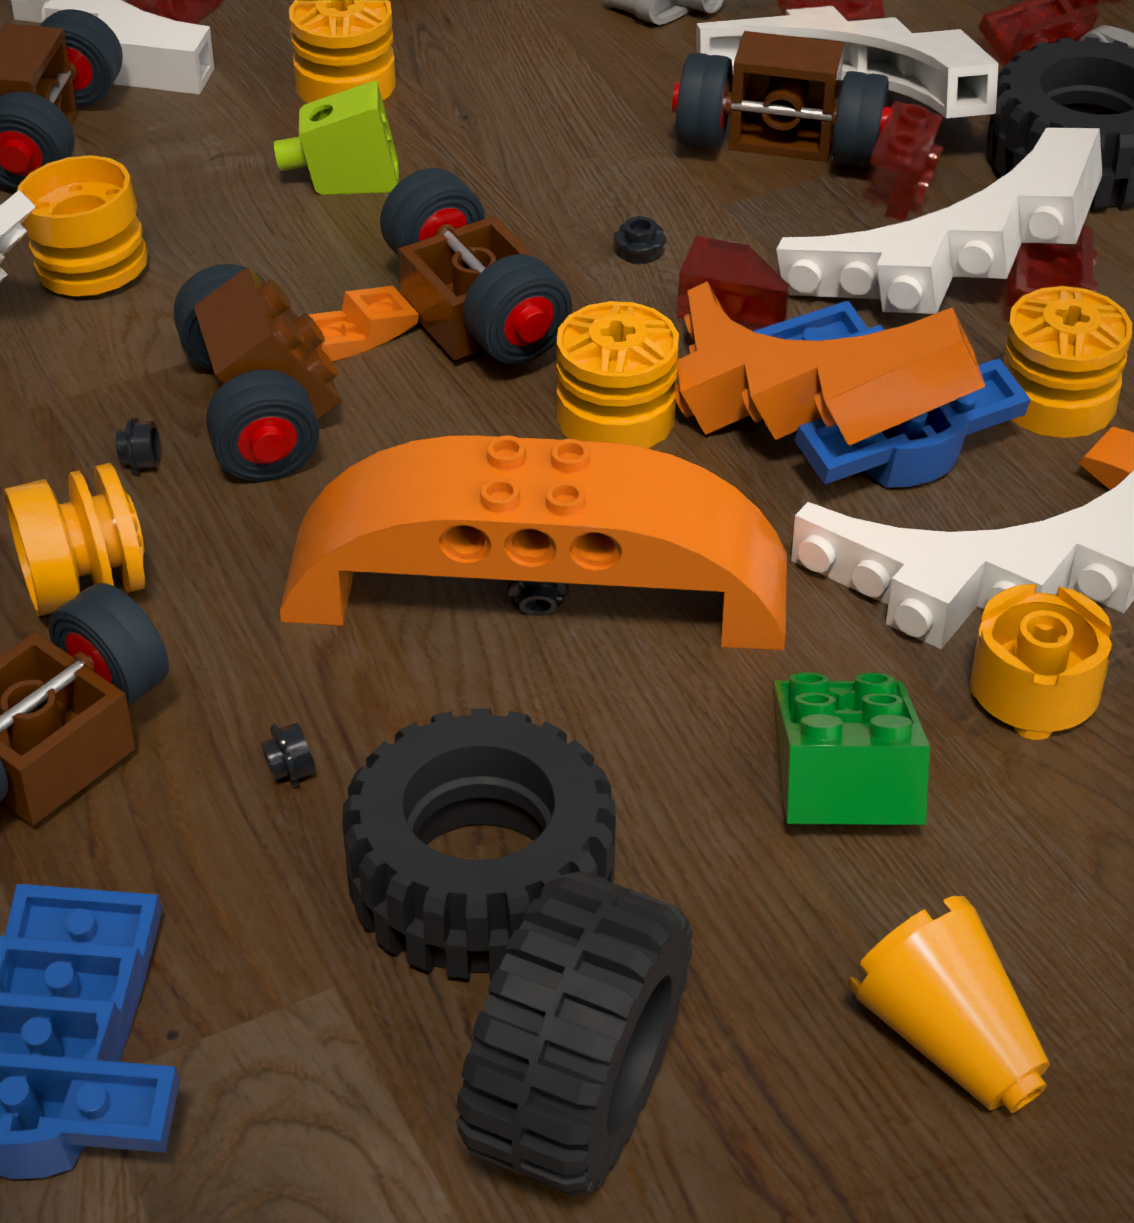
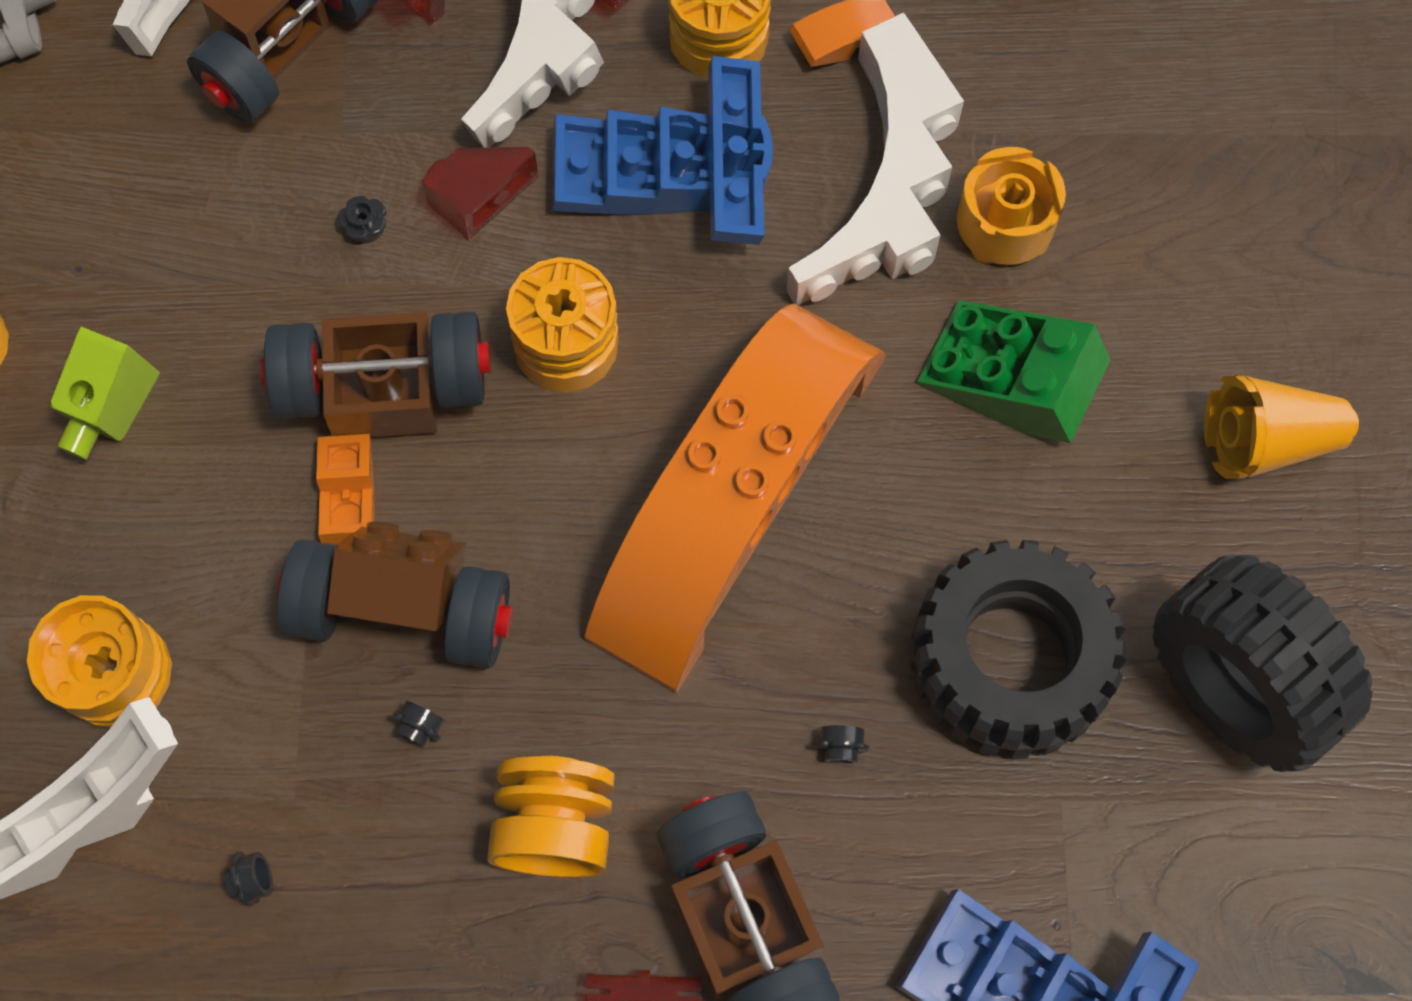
camera: 65 degrees left, 25 degrees up
orange arch [673,281,986,446] -> none

